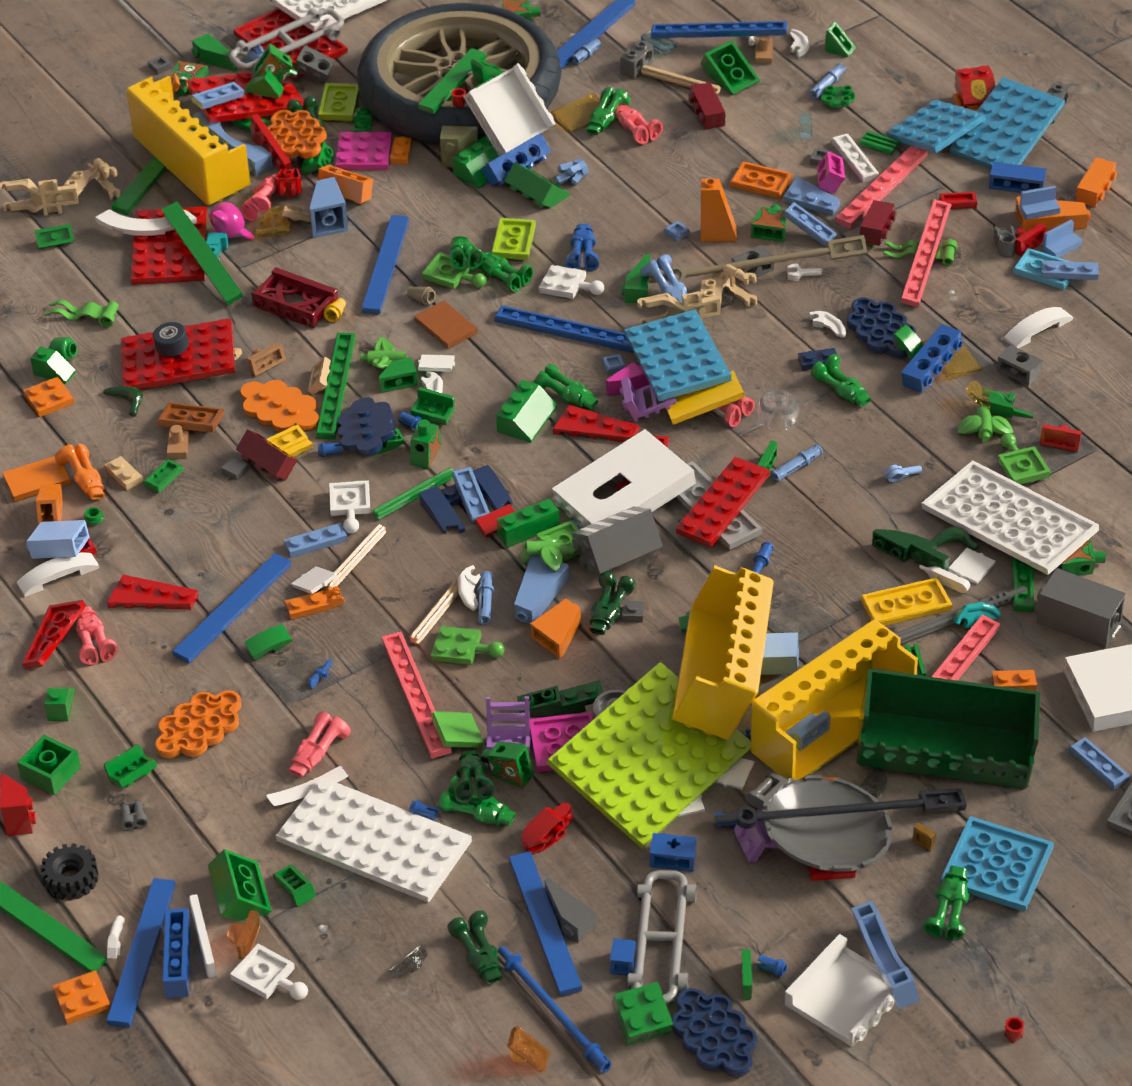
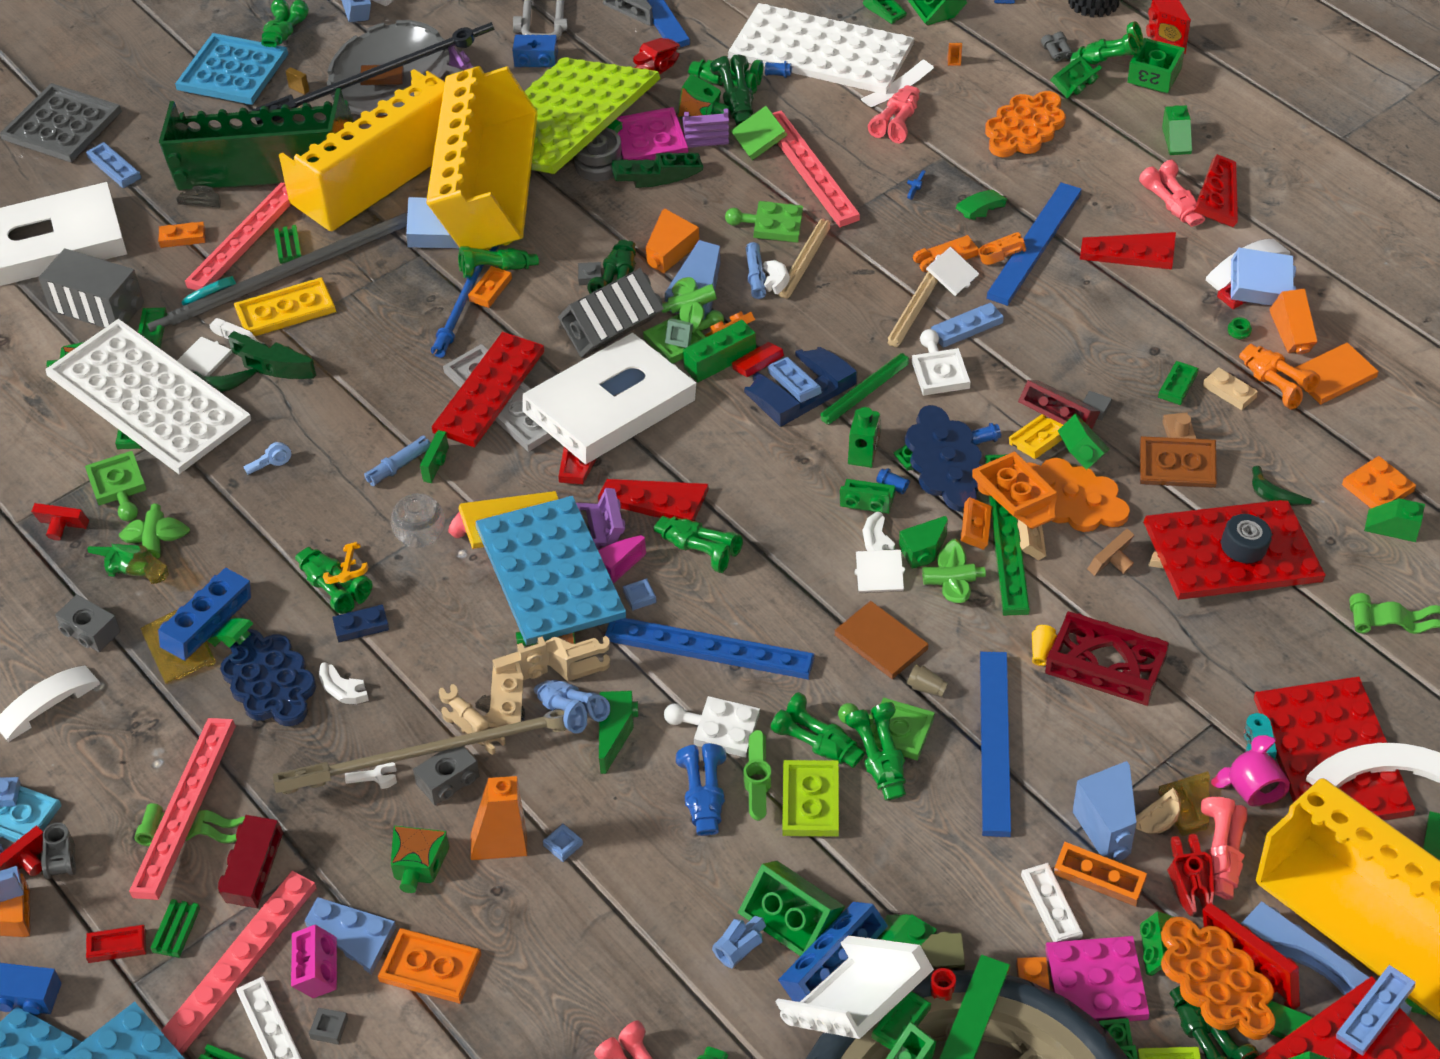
camera: 175 degrees right, 5 degrees up
green head [48,337,78,361] -> none
green tile [162,201,244,305] -> none
green slope [496,380,557,443] -> none
medium blue tile [783,202,837,247] -> none
none -> green tile [150,899,200,958]
none -> light orange piece [323,542,369,584]
none -> reddish brown tile [360,65,404,85]
none -> sand green tile [665,318,693,348]
none -> orange plate [705,311,755,337]
none -> bright green piece [744,730,771,821]
none -> orange piece [947,43,962,66]
none -> orange plate [961,497,992,550]
none -> orange slope [972,451,1057,529]
none -> orange piece [978,232,1026,265]
none -> white tile [1021,863,1083,942]
none -> green slope [1058,414,1110,470]
none -> green piece [1071,21,1143,65]

